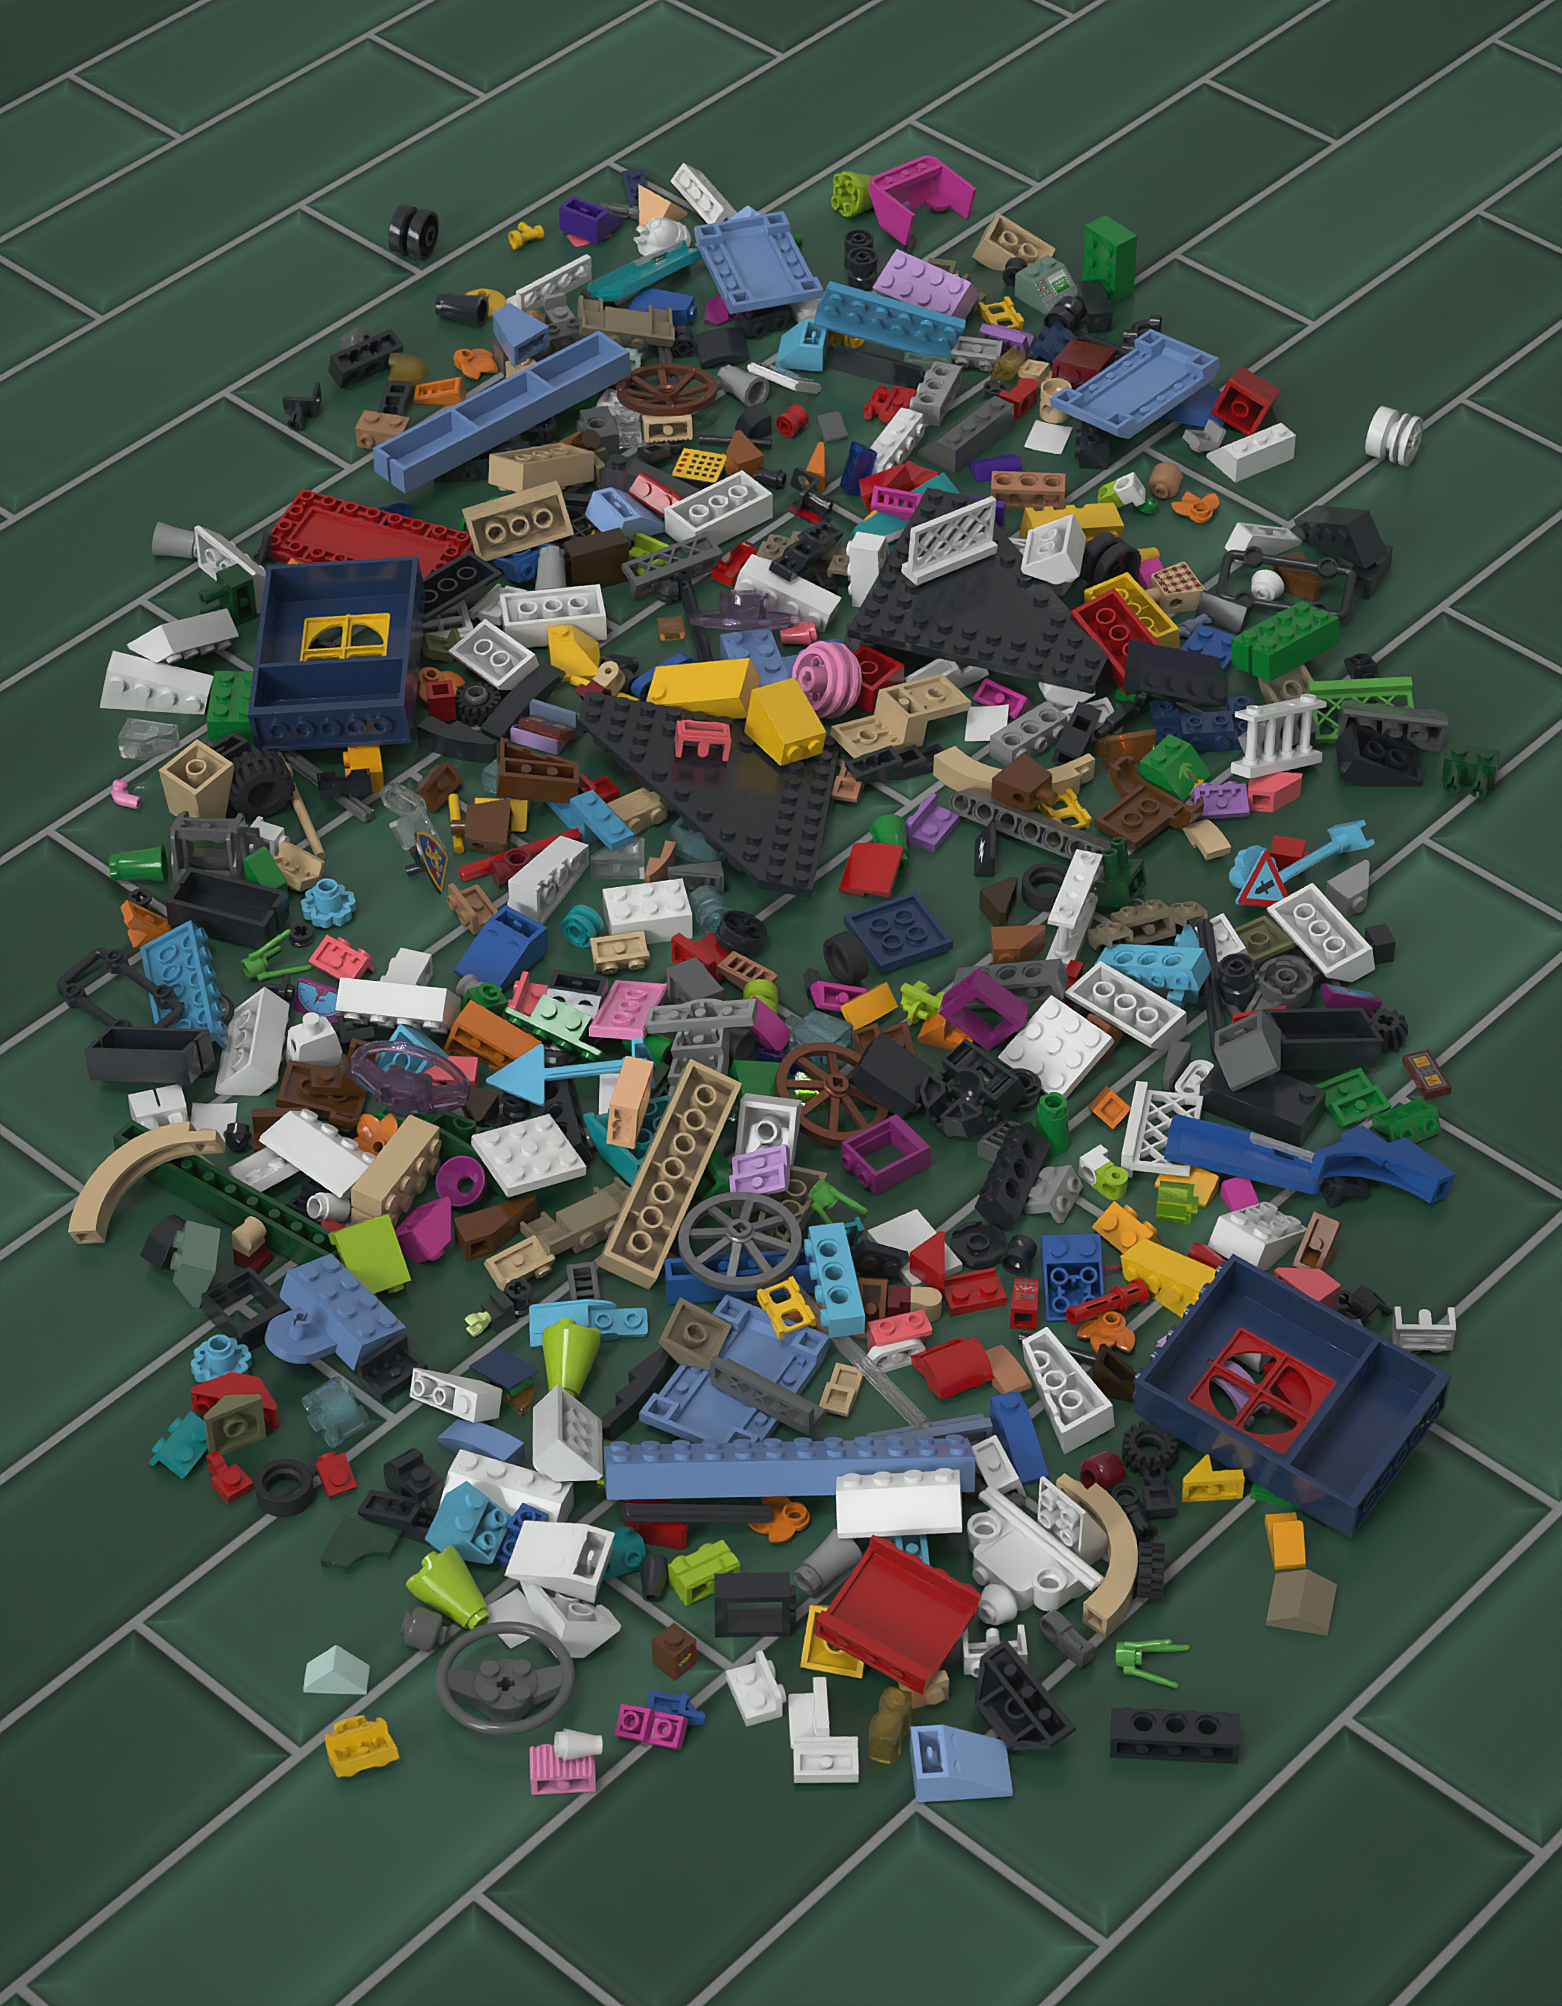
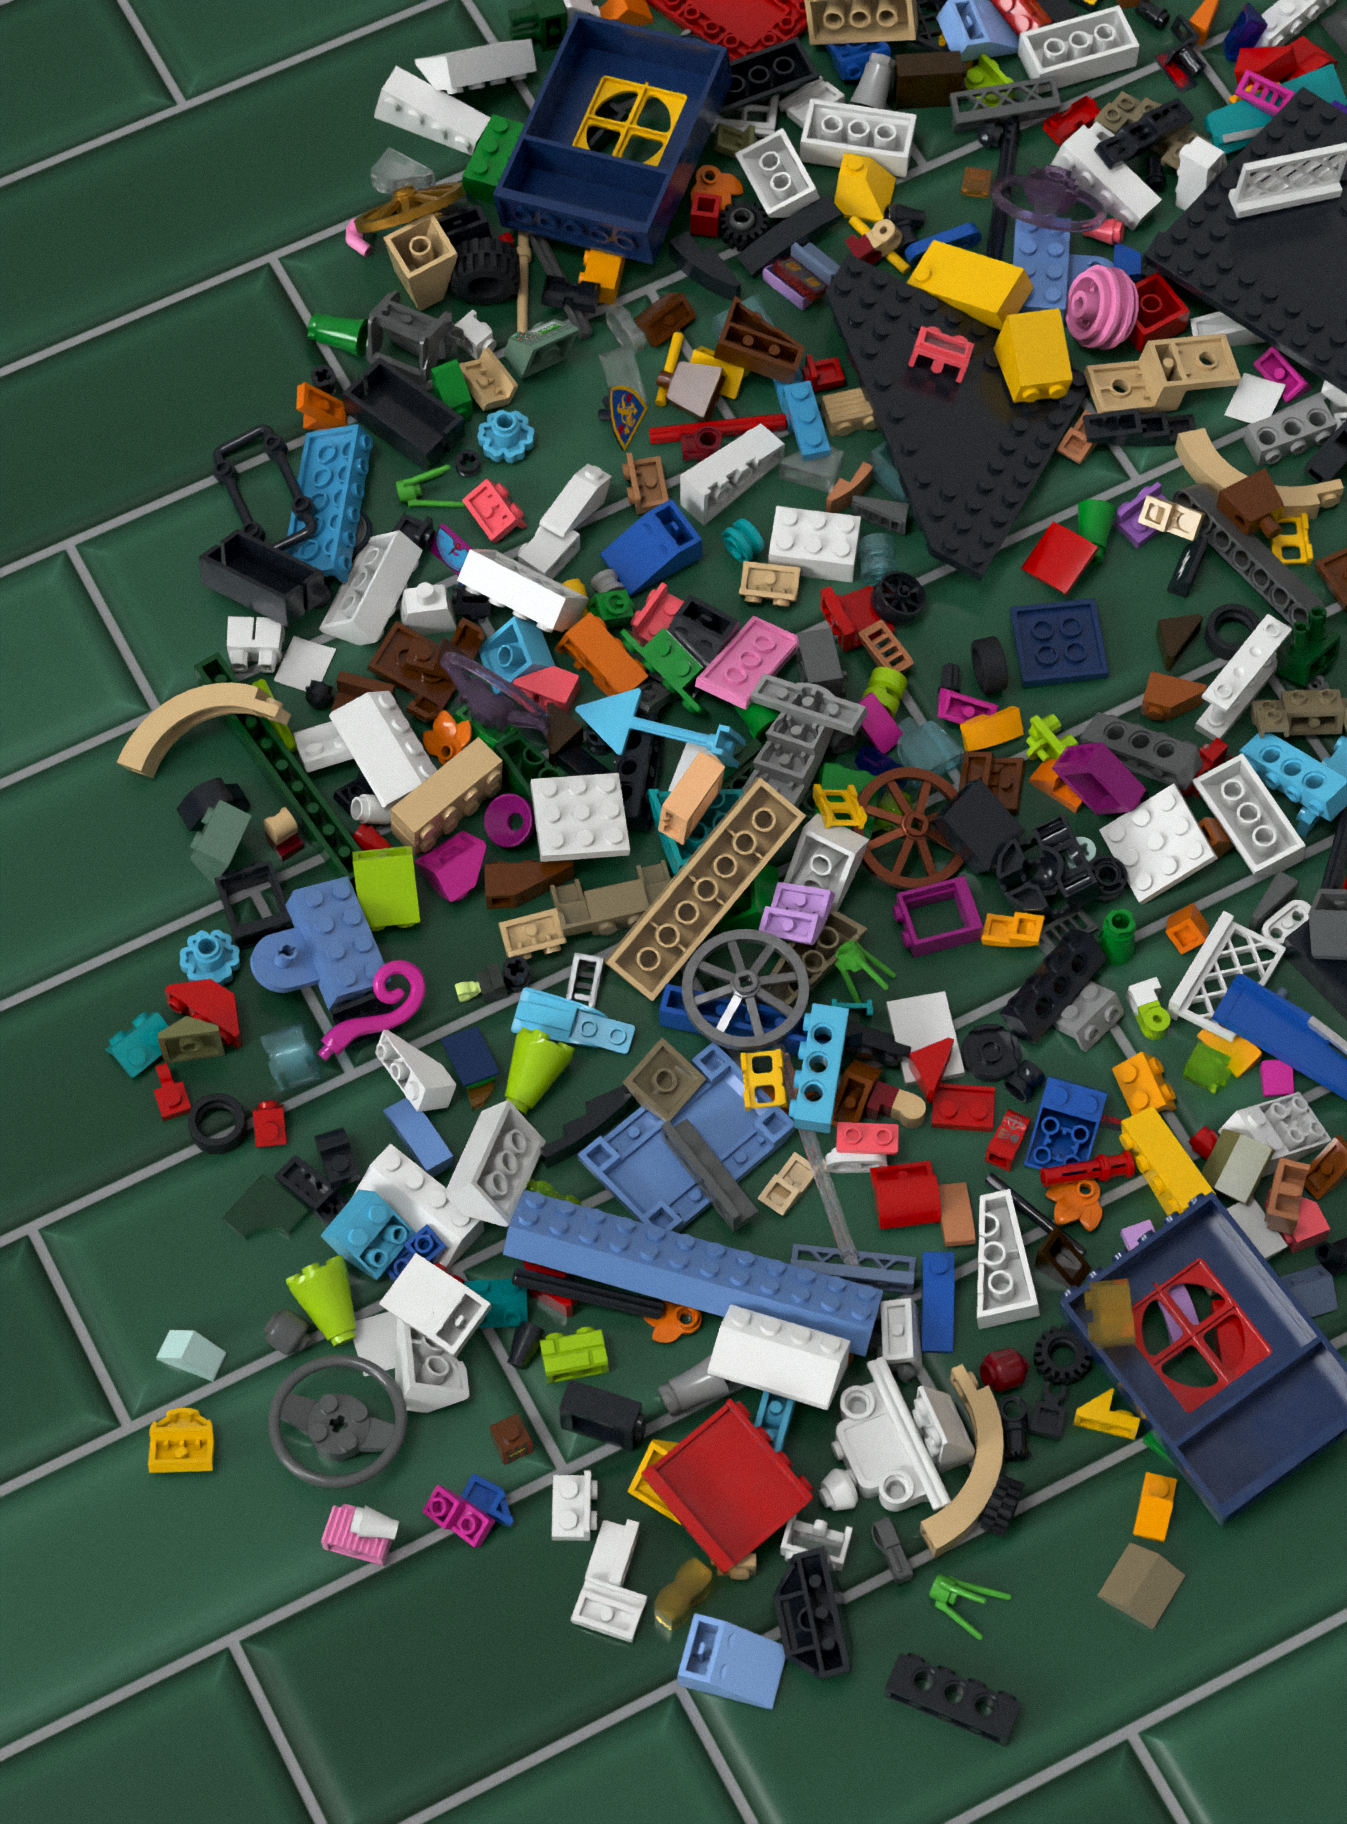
camera: 20 degrees right, 20 degrees up
none -> dark pink plant [317,960,426,1061]
none -> pearl gold wheel [354,182,465,233]
none -> sand green slope [504,319,579,380]
none -> white slope [539,464,612,537]
none -> yellow piece [813,784,867,829]
none -> light orange slope [981,912,1045,947]
none -> clear yellow brick [1084,1278,1136,1349]
none -> tan slope [1138,495,1205,541]
none -> slope [1201,1129,1275,1205]
none -> nougat window [1264,1157,1310,1235]

